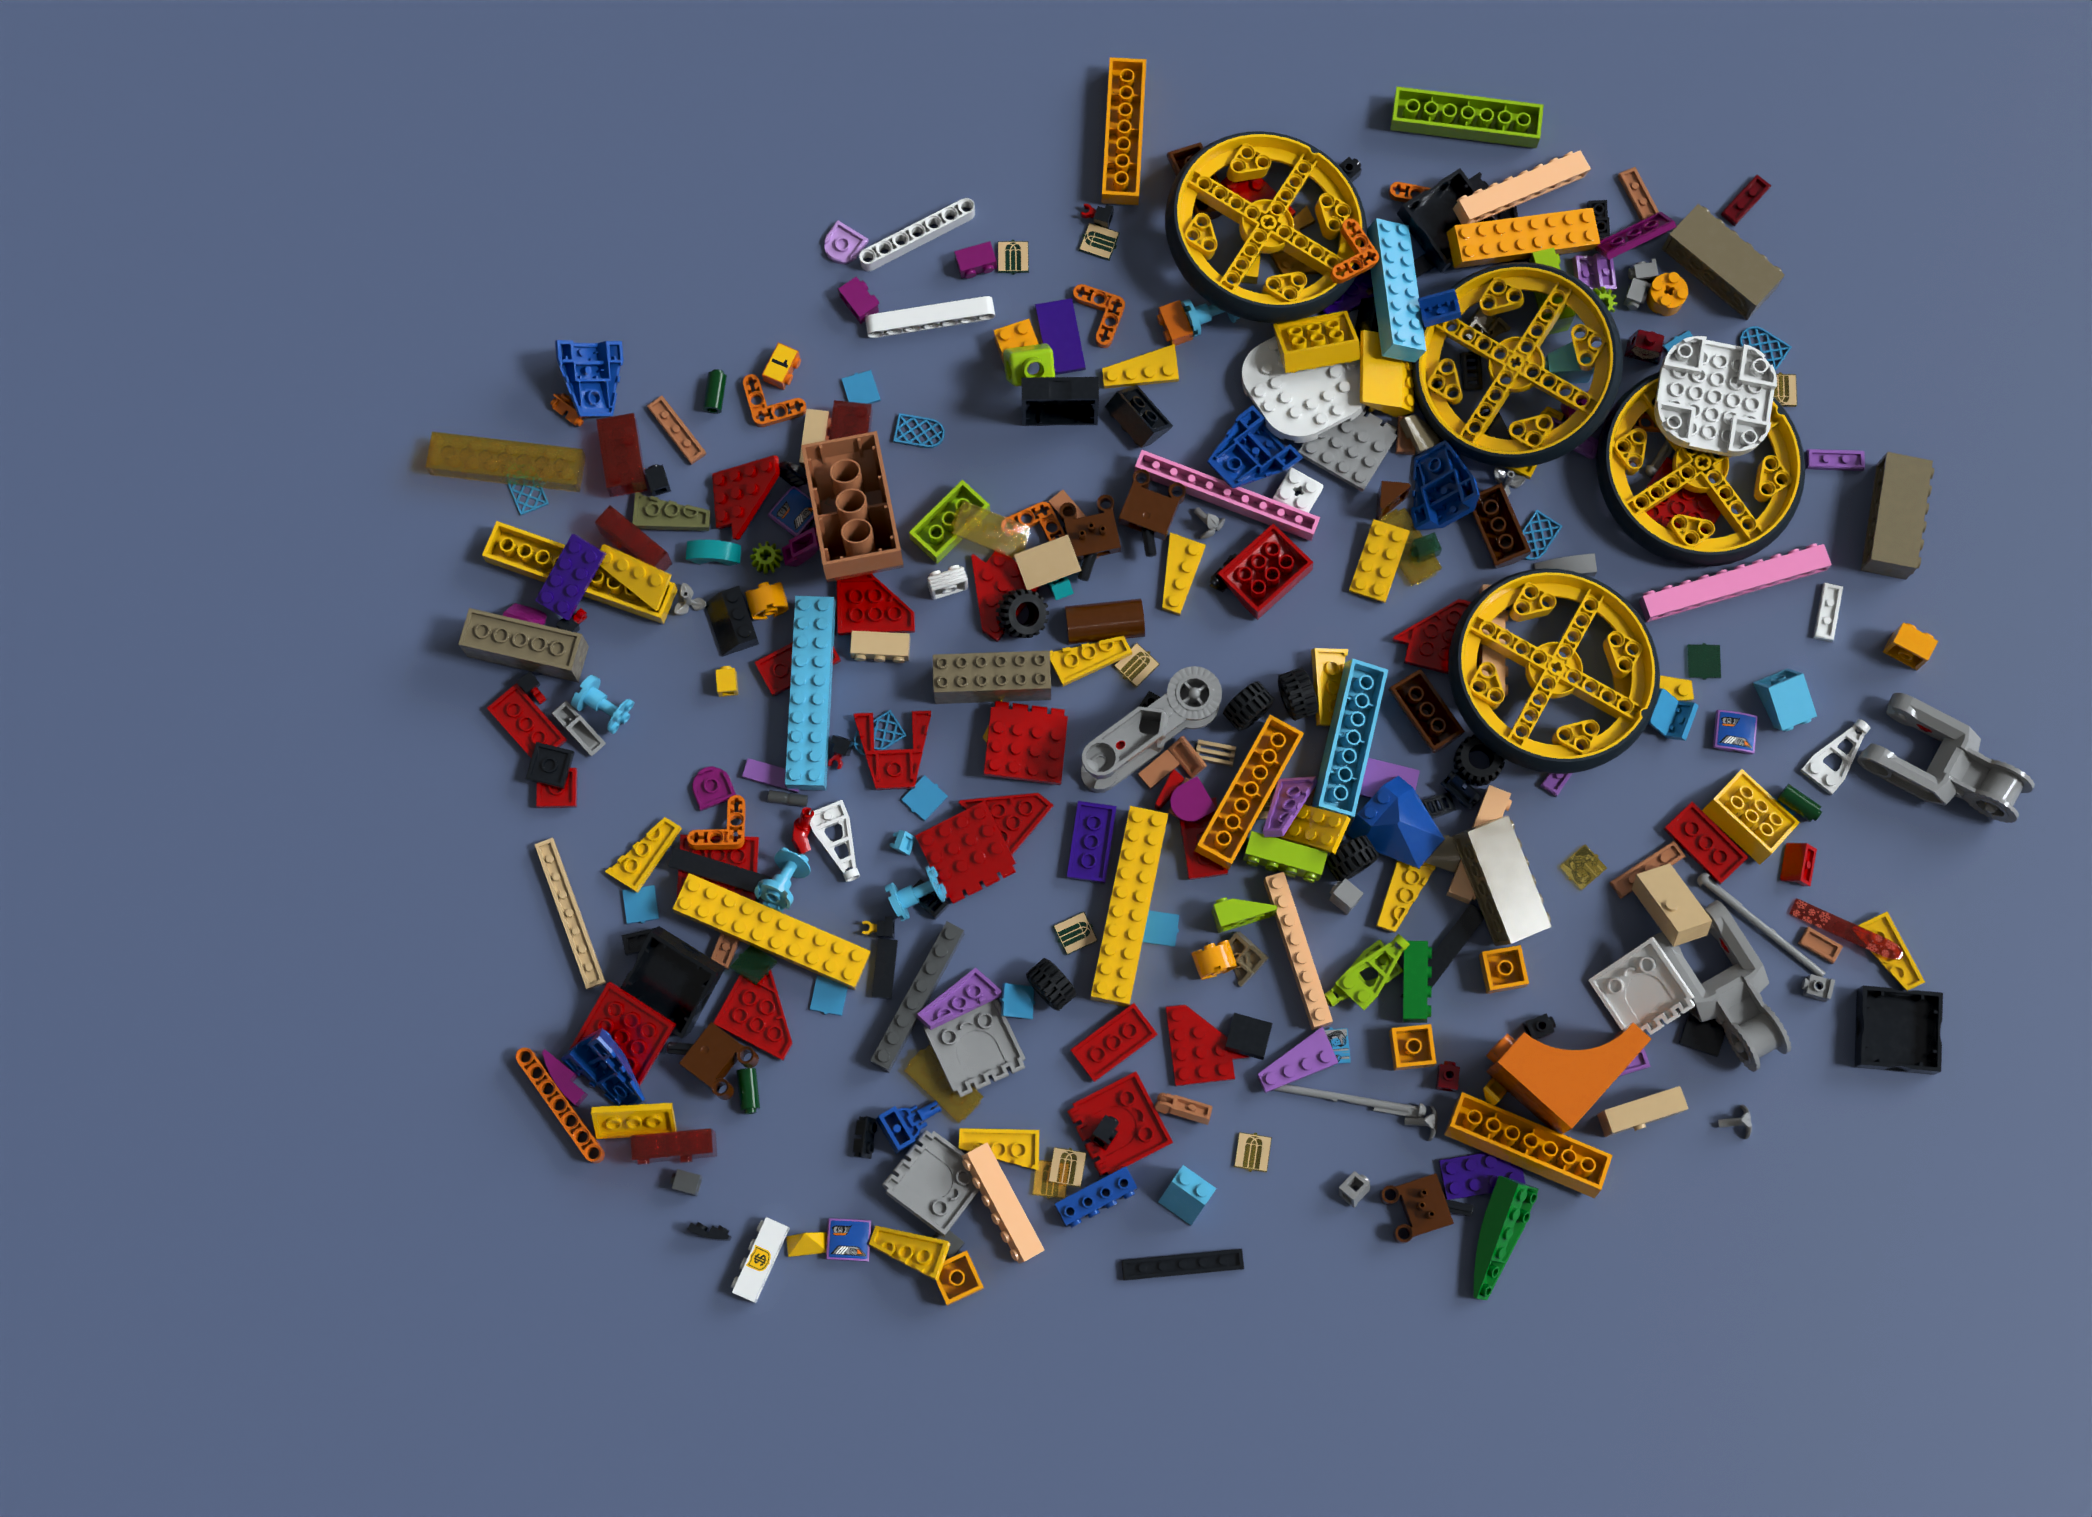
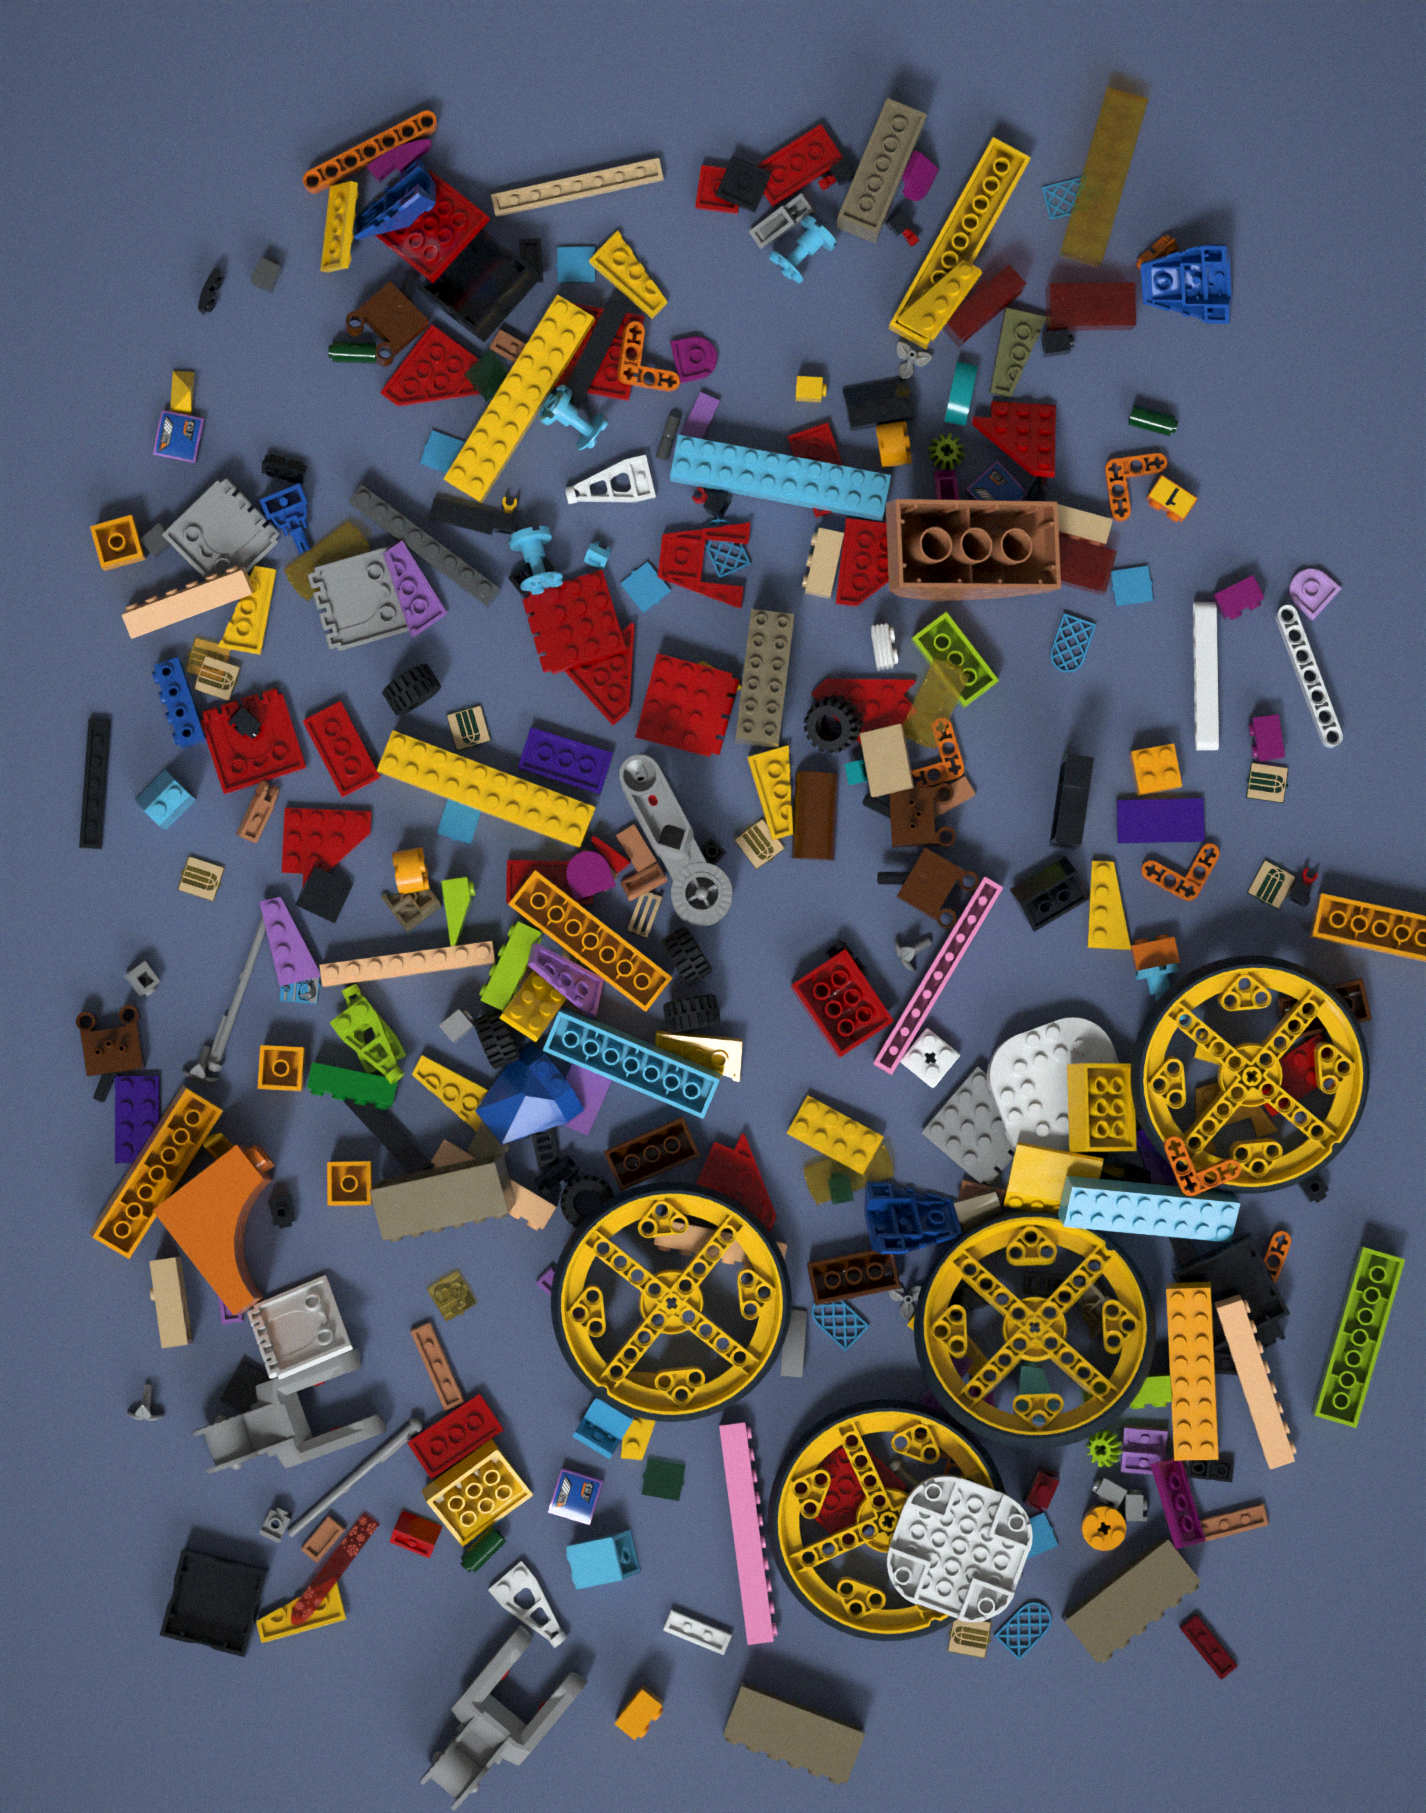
camera: 100 degrees right, 10 degrees up
dark purple plate [535,534,607,620] -> none
clear red brick [631,1128,717,1165] -> none
nougat tile [647,395,706,465] -> none
white brick [731,1217,790,1303] -> none
red arm [792,807,814,854] -> none
yellow wing [869,1226,950,1282] -> none
dark azure piece [1000,983,1035,1019] -> none
lime piece [1003,343,1055,386] -> none
yellow wing [1162,532,1206,616] -> none
blue wedge [1207,405,1303,489] -> none
reddish brown slope [1376,481,1411,521] -> none
blue bracket [1418,289,1462,327] -> none
dark red brick [1436,1061,1460,1092] -> none
green wedge [1473,1175,1539,1300] -> none
tan brick [1632,863,1712,947] -> none
medium lavender tile [1806,449,1865,471] -> none

